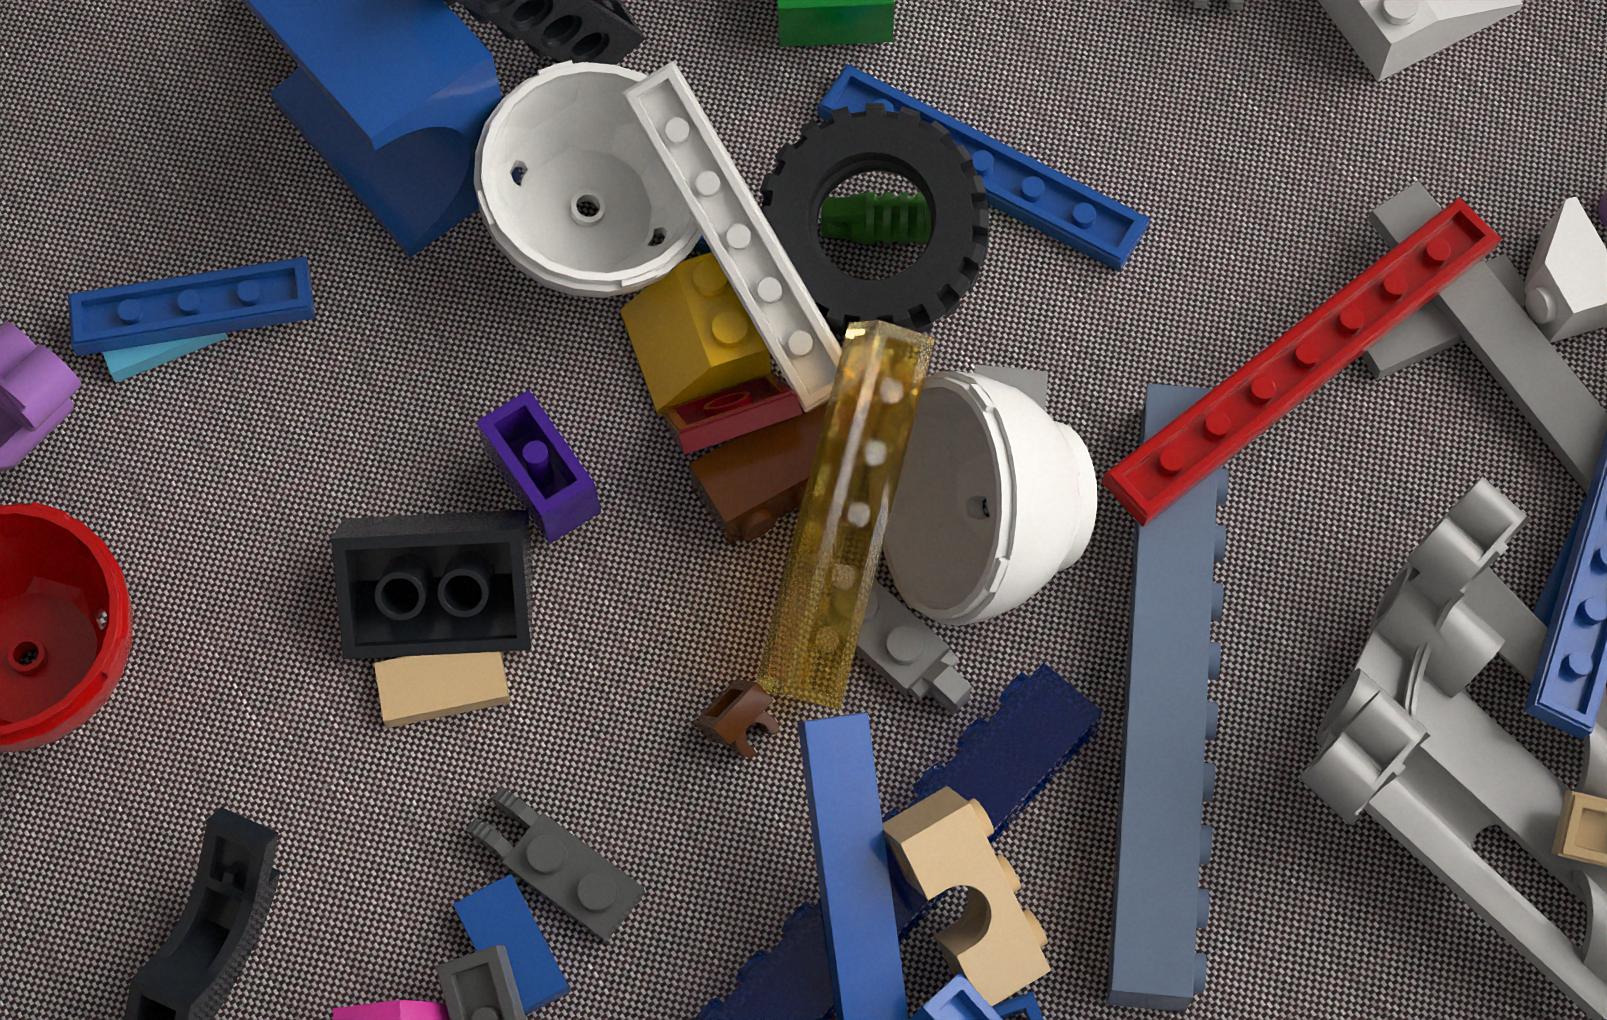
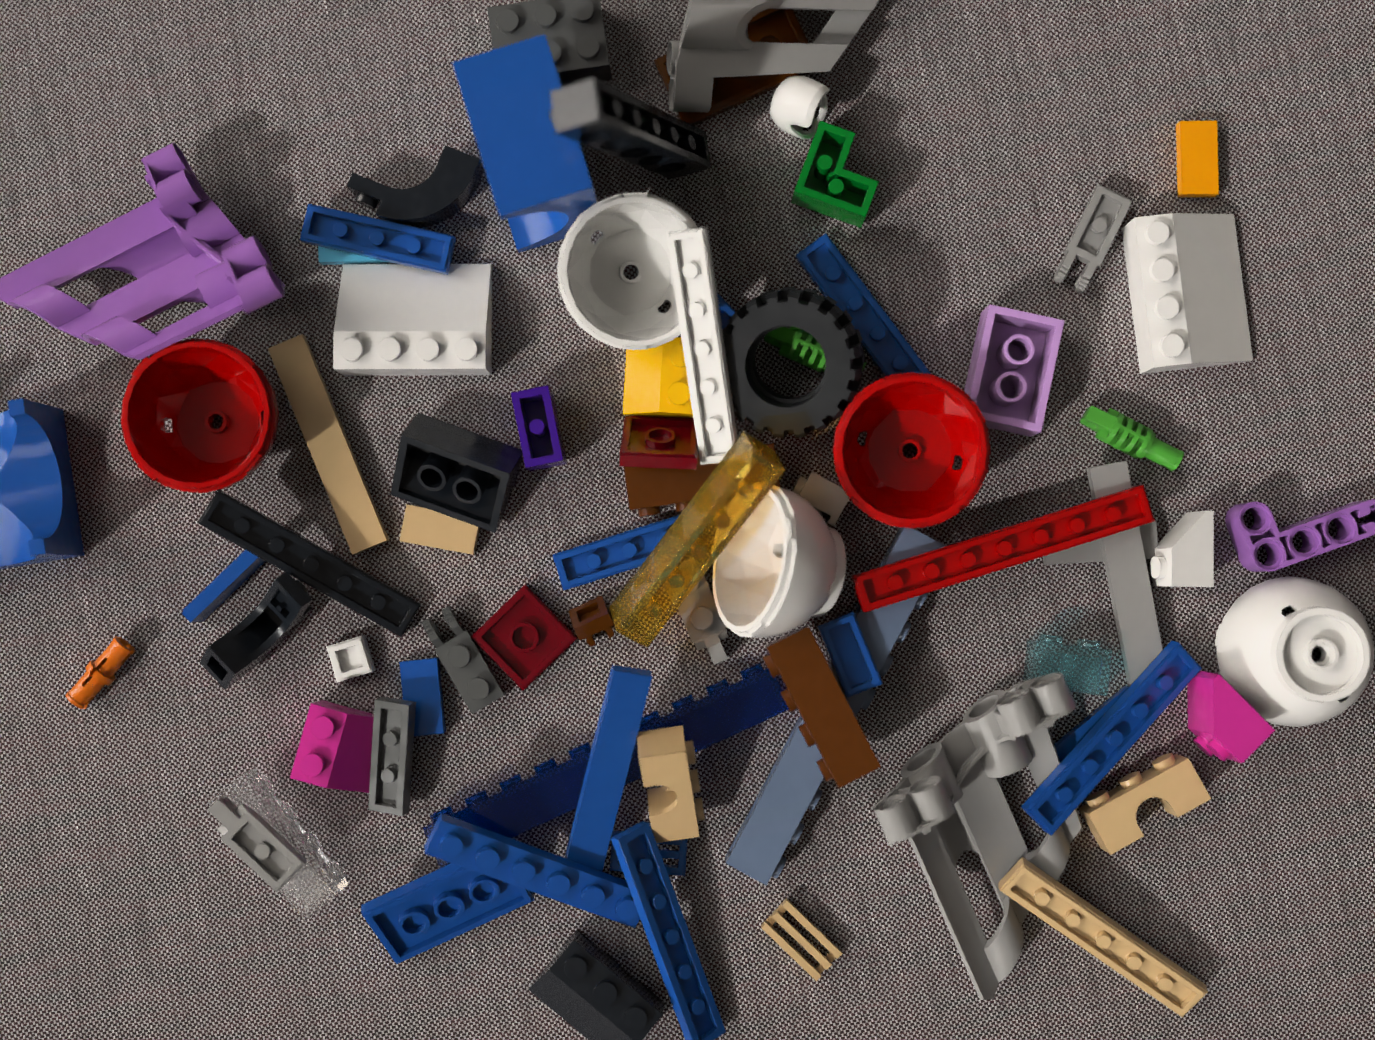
camera: 25 degrees right, 20 degrees up
none -> blue tile [182,550,266,623]
none -> black tile [197,490,421,637]
none -> tan tile [268,334,389,555]
none -> white tile [326,635,376,682]
none -> white slope [333,264,492,376]
none -> black arch [347,145,485,228]
none -> dark red tile [471,584,578,691]
none -> blue tile [553,510,707,591]
none -> reddish brown brick [762,625,881,788]
none -> blue tile [817,612,883,698]
none -> red piece [833,372,991,528]
none -> lavender brick [964,304,1065,437]
none -> clear light blue brick [1023,634,1112,696]
none -> bright green hinge [1080,406,1184,472]

